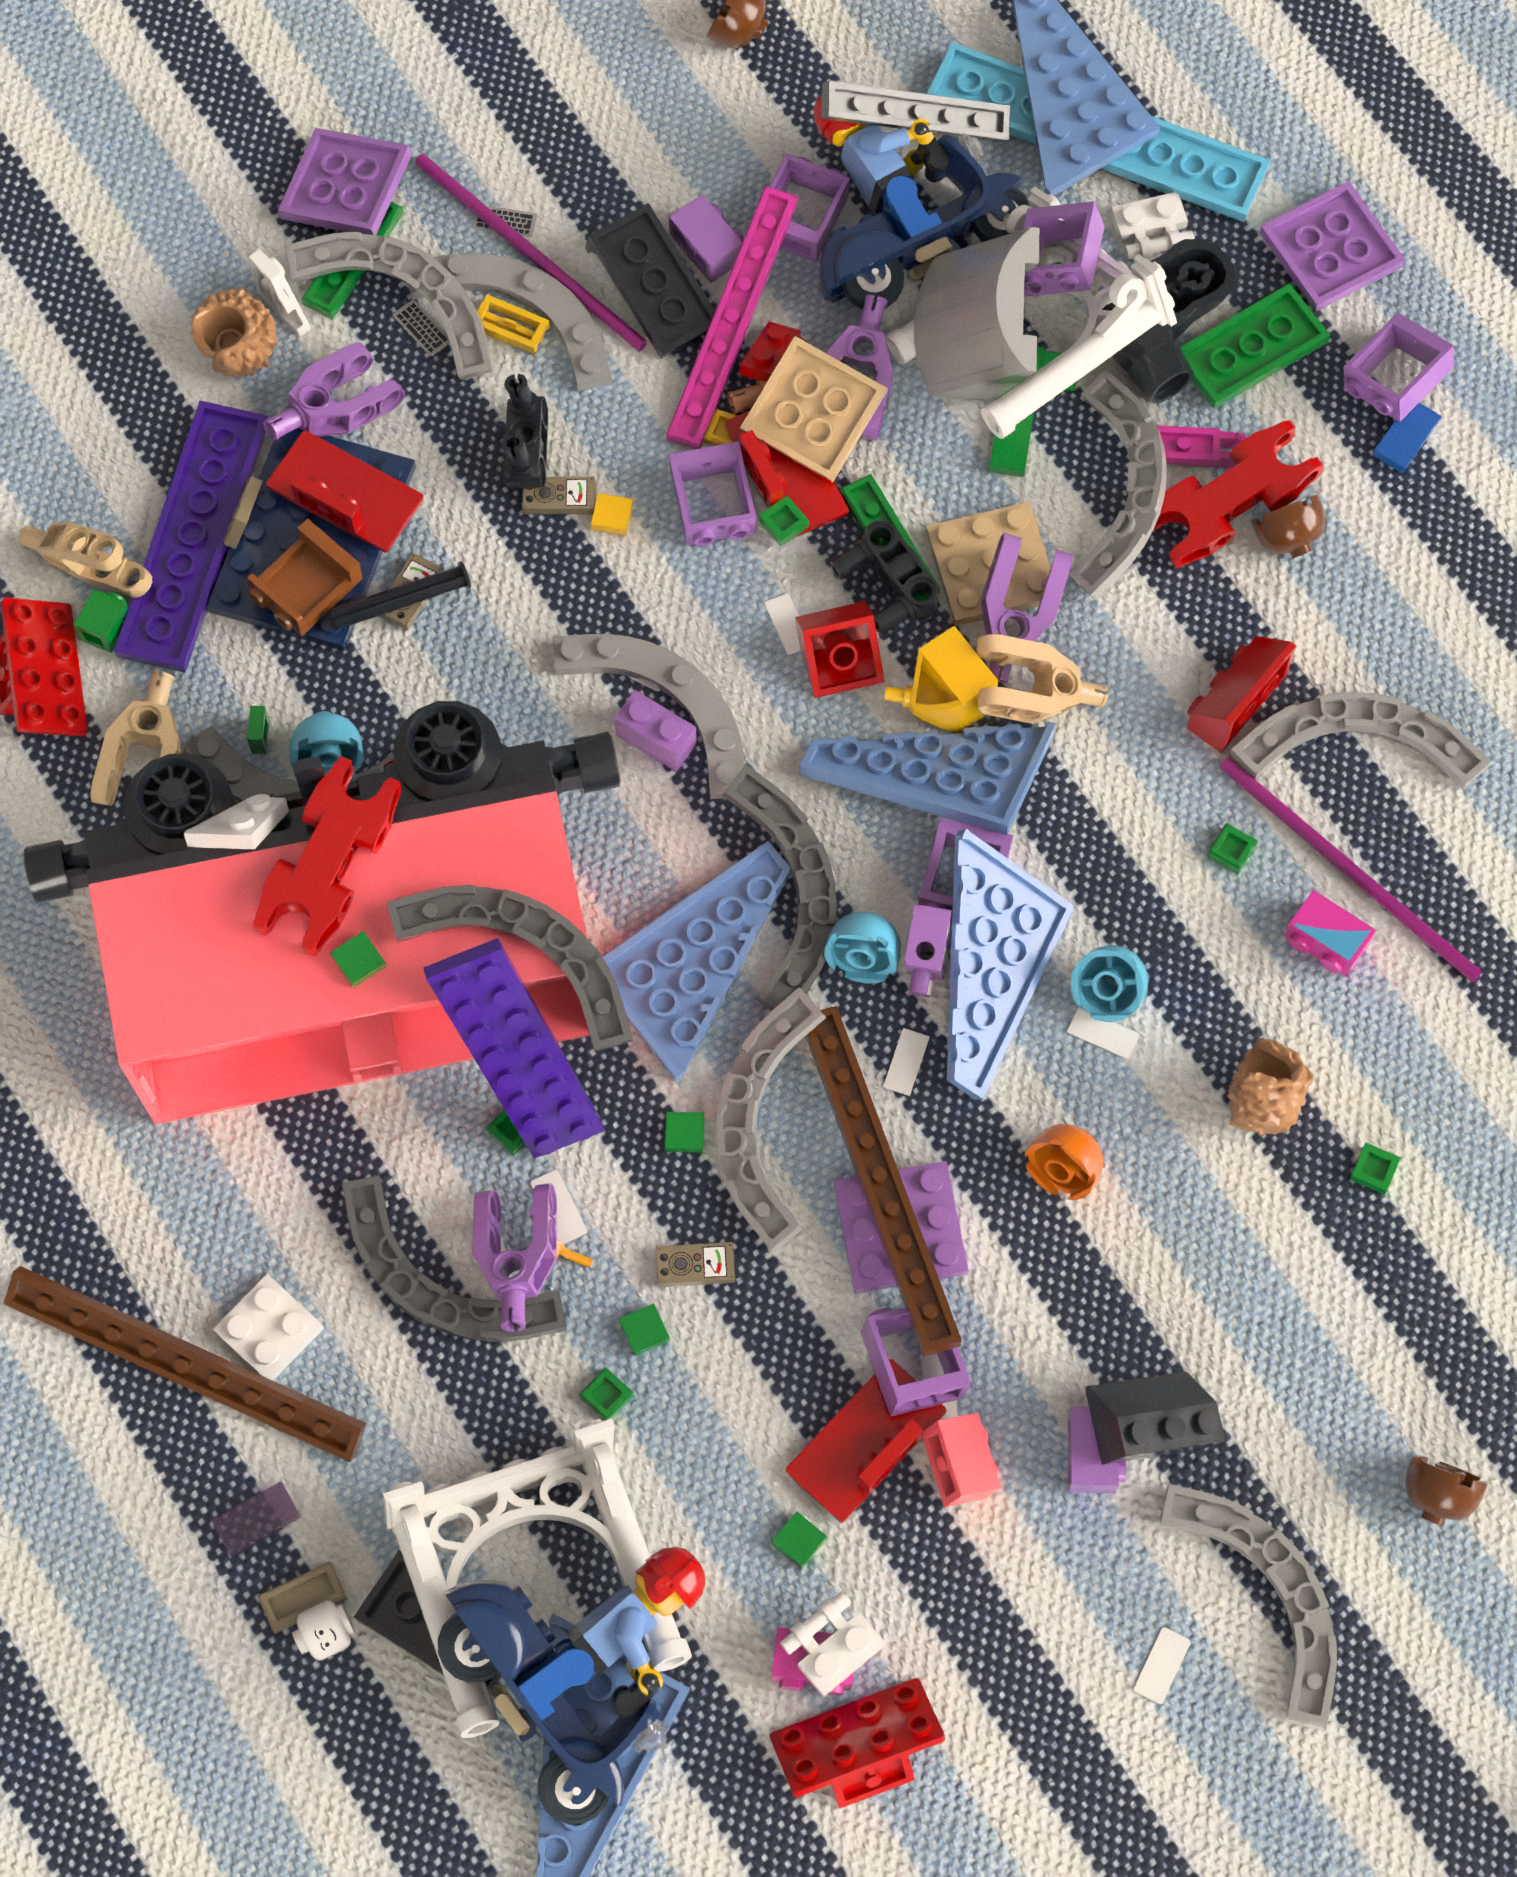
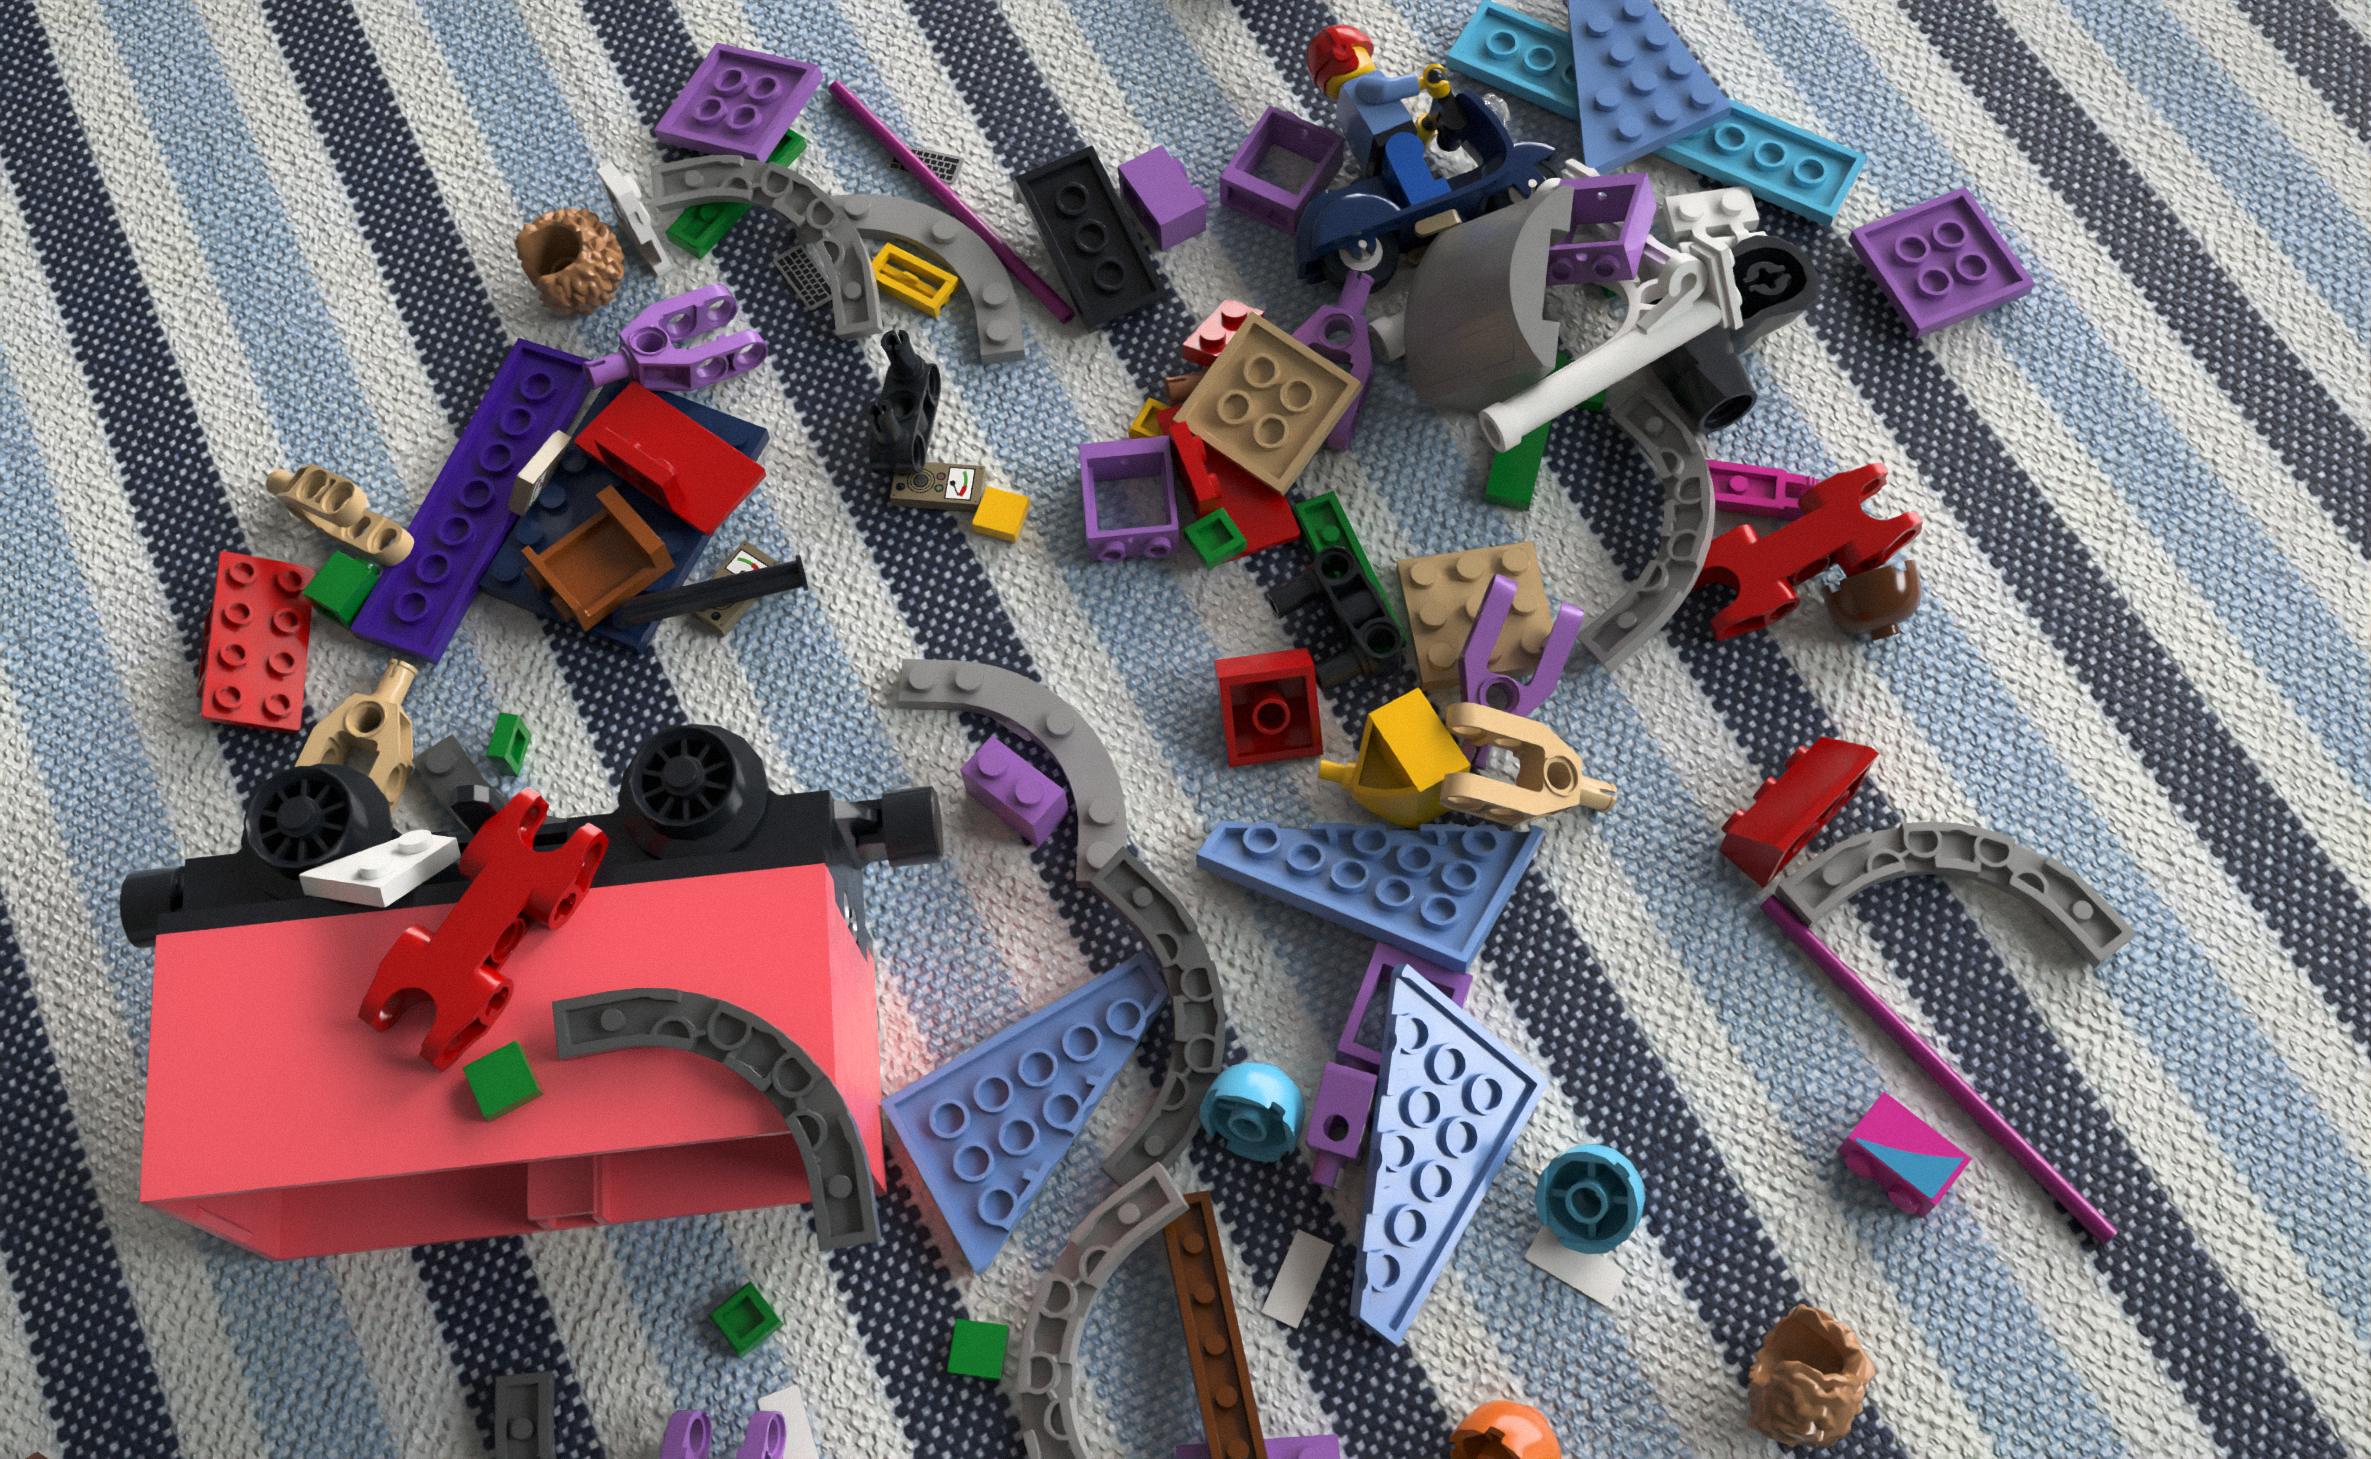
camera: 10 degrees right, 5 degrees down
medium azure cylinder [289,711,364,775] -> none
dark purple plate [423,938,605,1159] -> none
dark pink tile [666,186,798,449] -> none
white sticker [764,593,801,655] -> none
plate [822,81,1010,142] -> none
green plate [1181,283,1331,409] -> none
green tile [1207,823,1258,875] -> none
medium lavender window [1343,312,1454,422] -> none
blue tile [1372,403,1442,474] -> none

